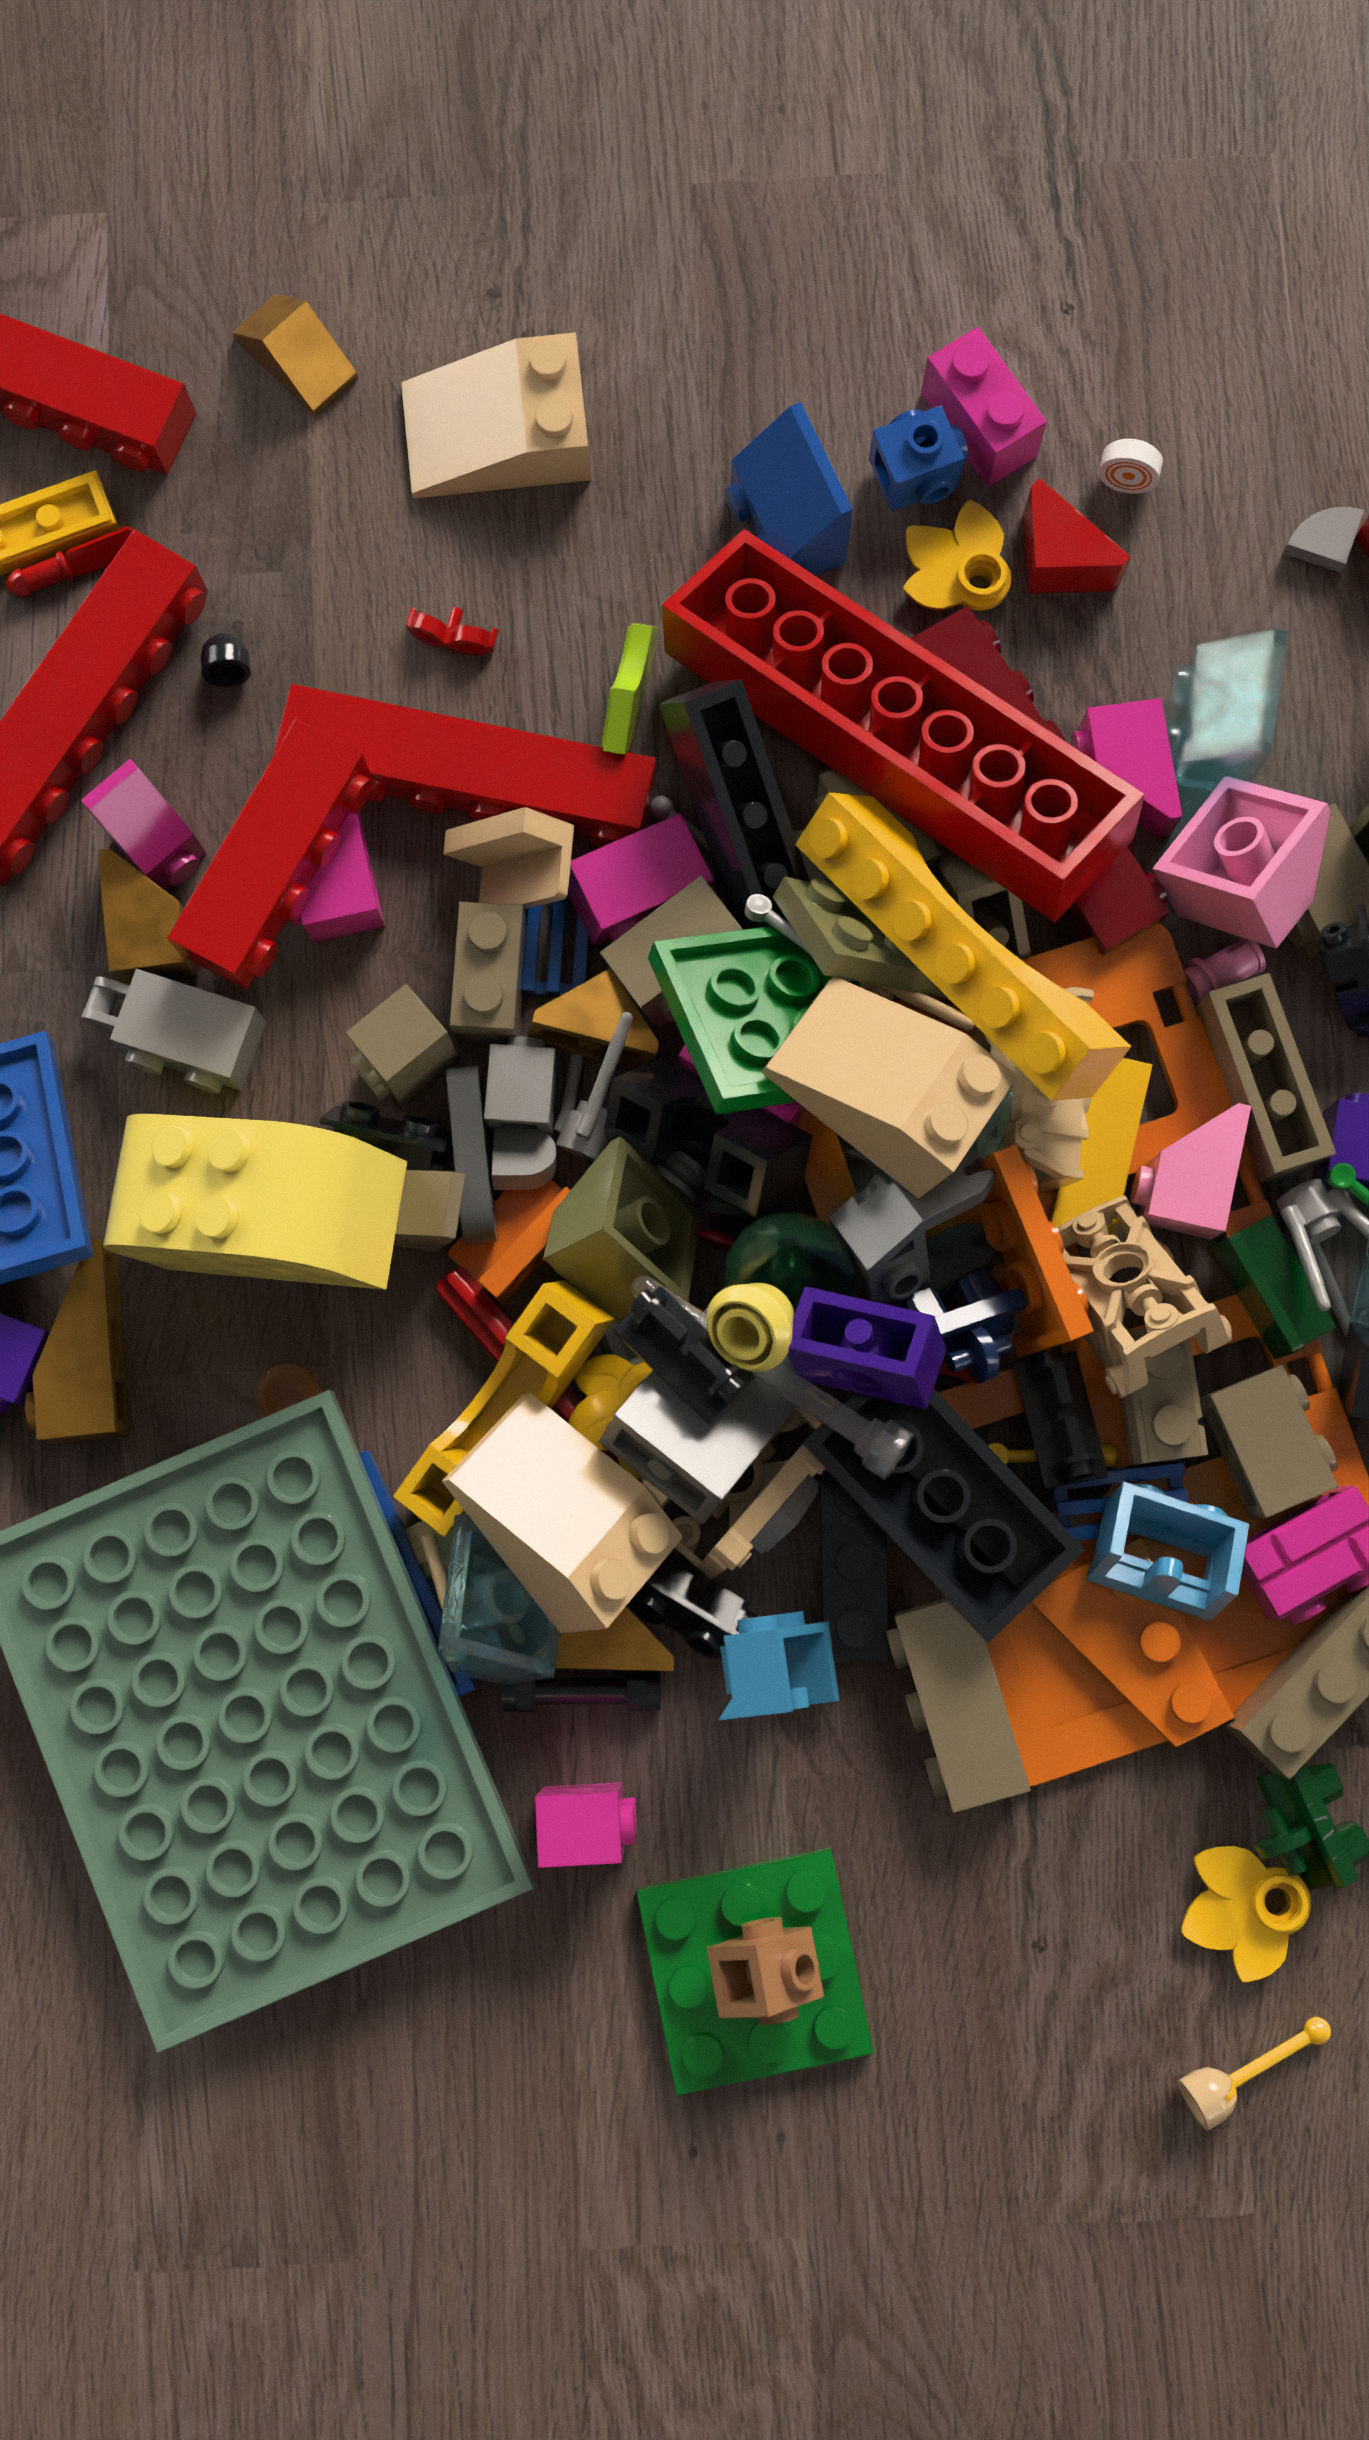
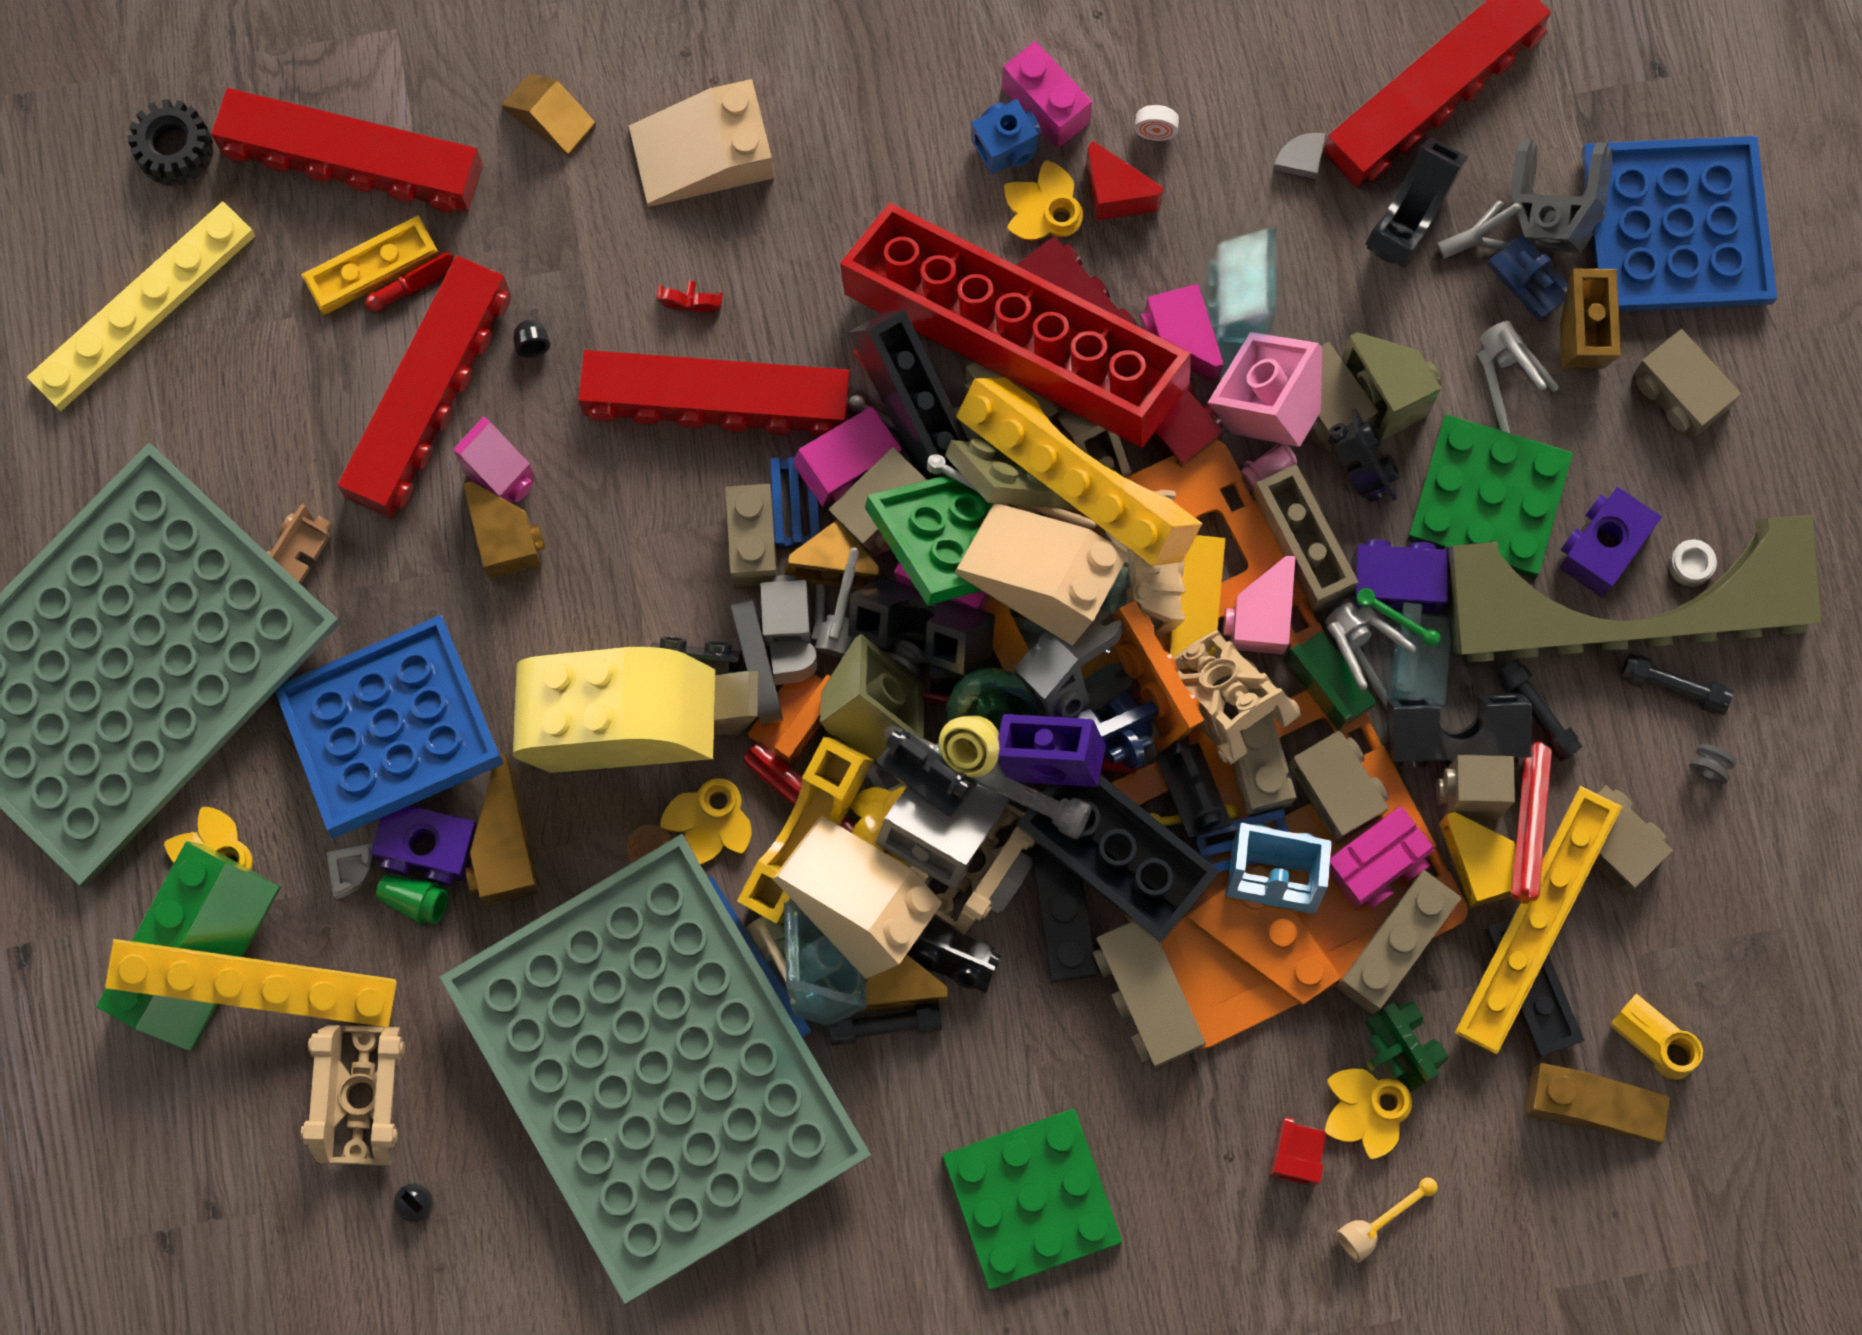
camera: 10 degrees left, 5 degrees down
light grey brick [81,969,267,1094] -> none
red brick [167,719,372,990] -> none
dark pink slope [292,811,385,943] -> none
dark tan brick [345,983,460,1109] -> none
tan panel [443,807,574,909] -> none
dark pink brick [535,1782,637,1868] -> none
lime tile [601,623,659,755] -> none
medium nougat brick [707,1917,824,2025] -> none
dark azure window [718,1611,840,1721] -> none
blue slope [725,402,853,576] -> none
none -> yellow plate [660,778,752,865]
none -> red panel [1269,1117,1326,1187]

